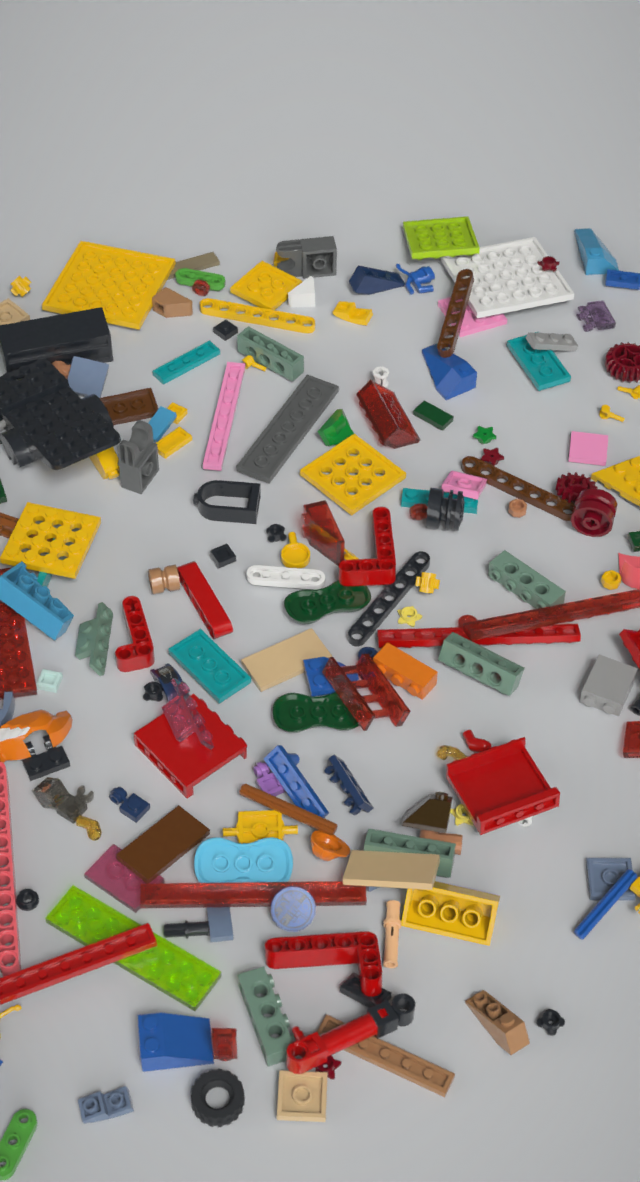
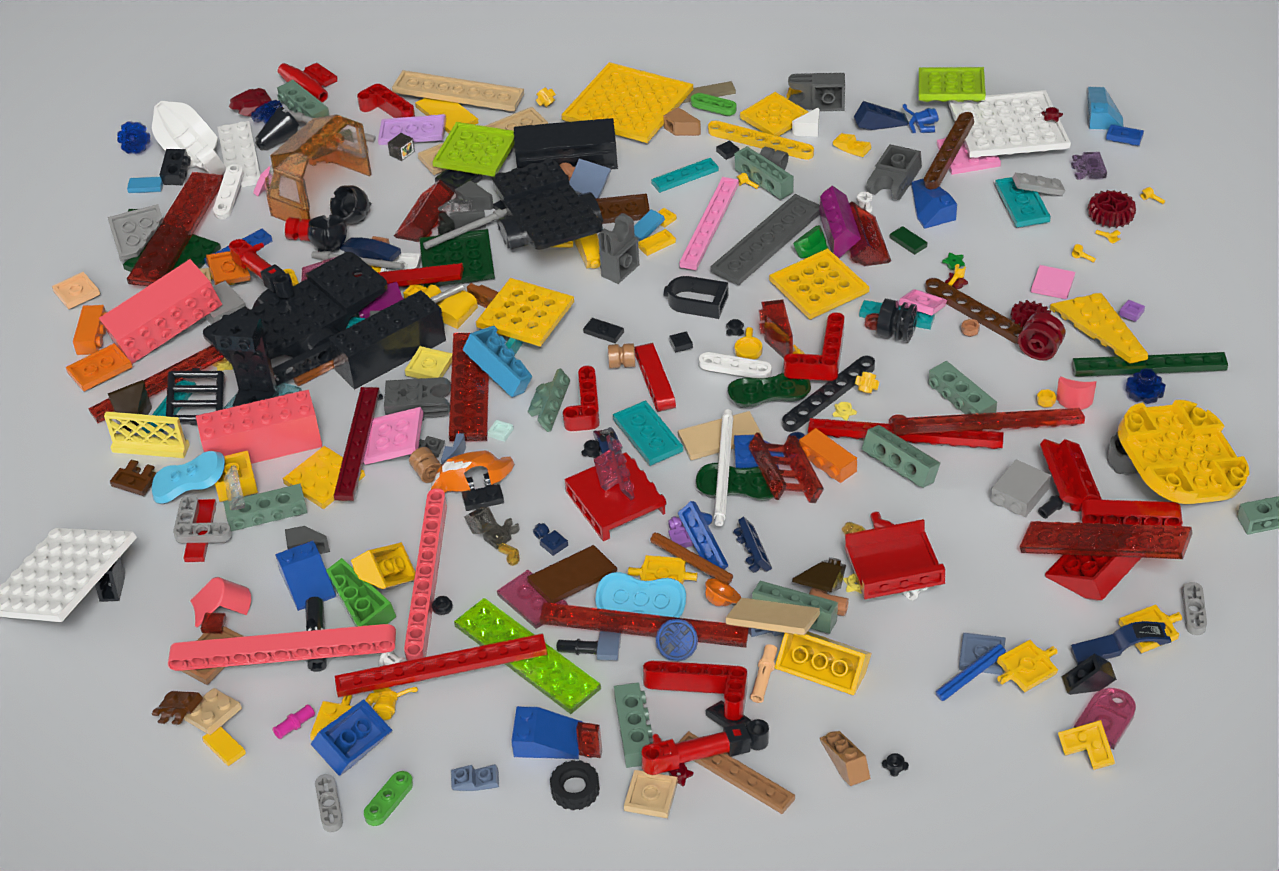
camera: 15 degrees right, 5 degrees down
clear red tile [192,280,210,296] -> none
none -> black plate [583,318,624,344]
none -> white piece [714,409,733,526]
none -> dark grey wheel [760,146,789,170]
none -> magenta slope [820,185,861,258]
none -> dark grey brick [867,144,922,200]
none -> yellow hand [948,264,966,286]

